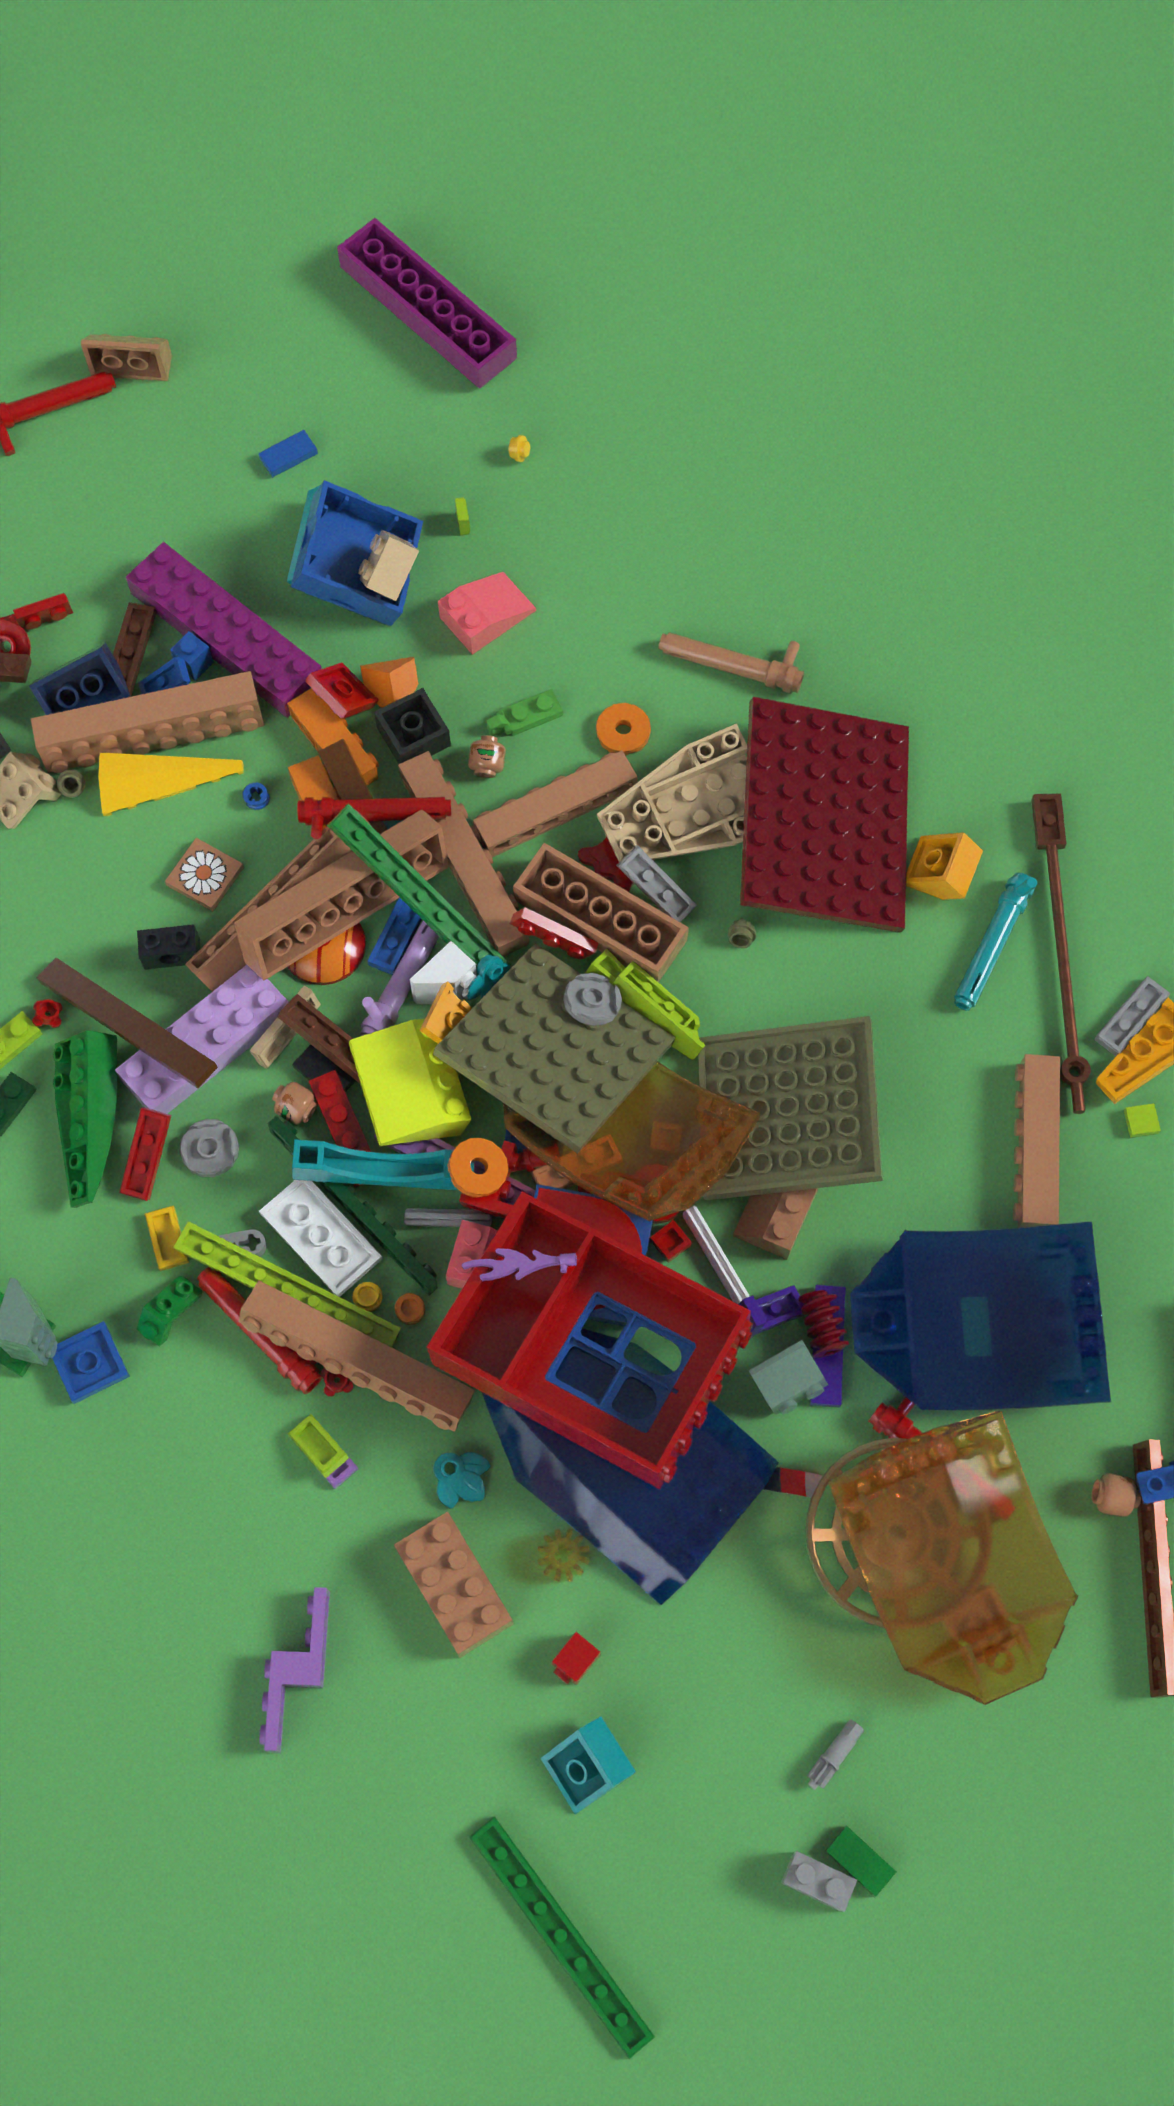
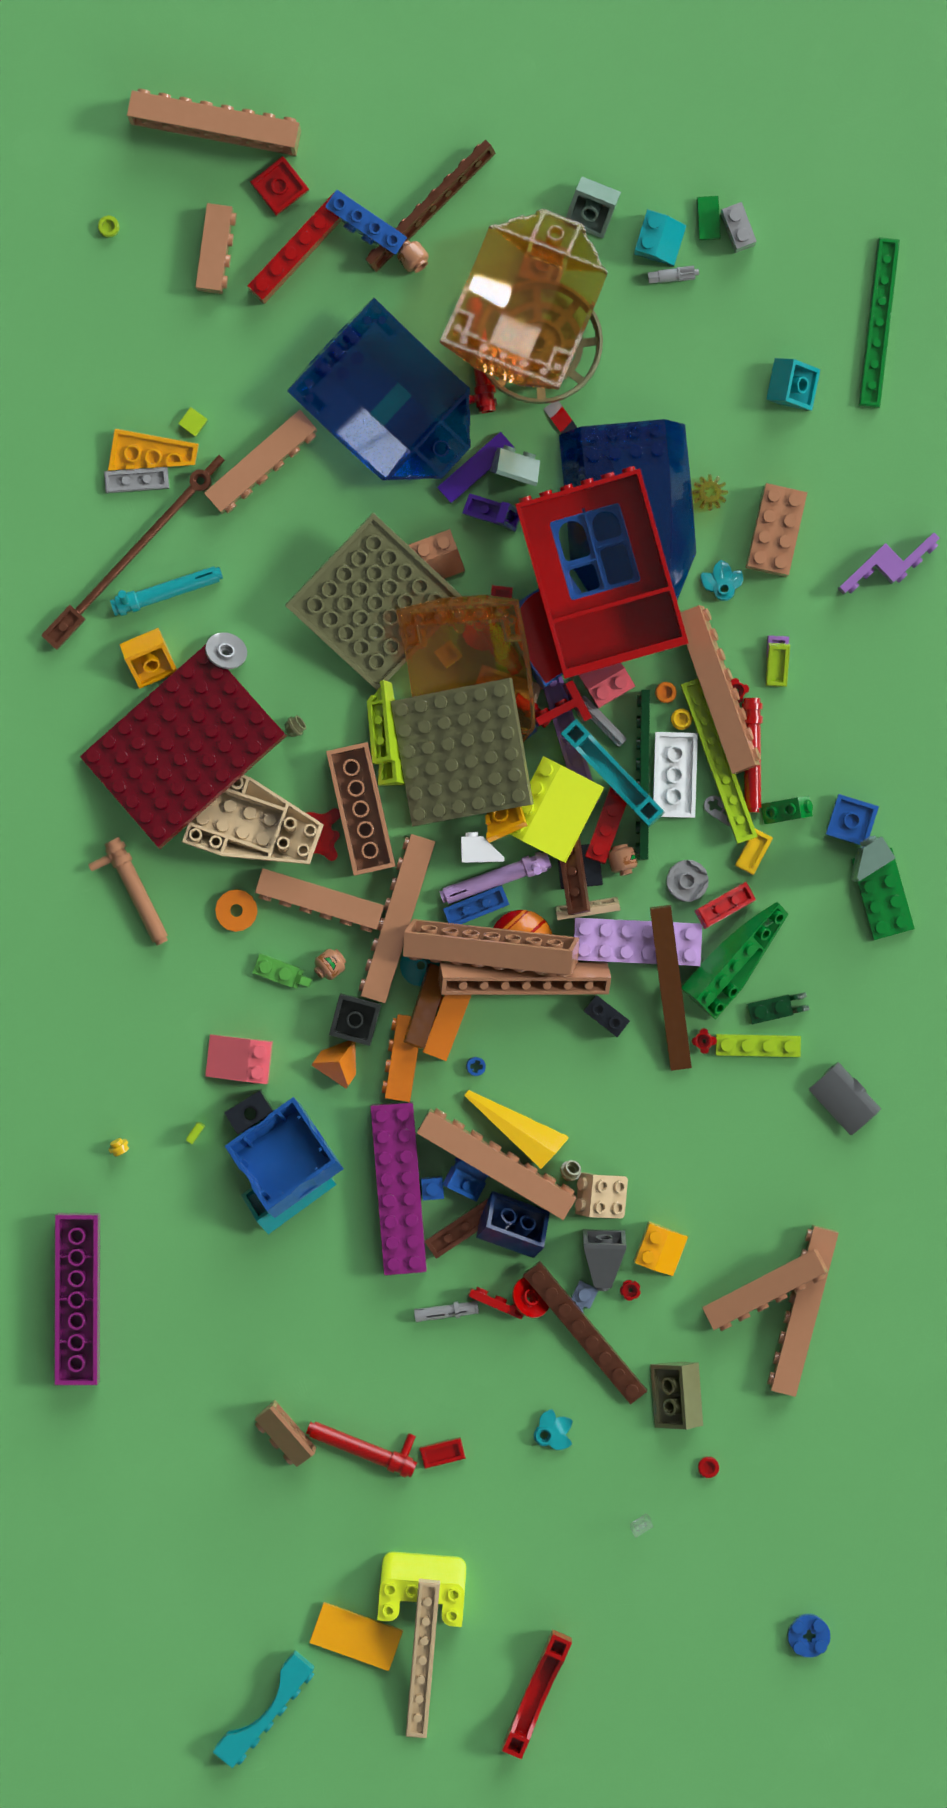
camera: 130 degrees left, 20 degrees up
tile [165,838,244,912] -> none
blue tile [258,430,318,478] -> none
red cylinder [297,797,451,839] -> none
red plate [305,662,379,719] -> none
green tile [327,804,511,975] -> none
tan brick [358,530,419,601] -> none
orange tile [447,1138,508,1198] -> none
medium lavender piece [462,1249,577,1281] -> none
teal plate [467,955,511,999] -> none
red plate [510,907,599,959] -> none
red brick [552,1632,601,1685] -> none
light grey tile [563,973,622,1026] -> none
light grey tile [616,845,696,922] -> none
white axle [683,1206,750,1304] -> none
dark red piece [798,1290,849,1358] -> none
none -> light grey dish [205,633,247,669]
none -> black brick [224,1090,274,1134]
none -> light grey pin [414,1300,479,1323]
none -> sand green slope [564,177,621,238]
none -> teal slope [634,209,687,266]

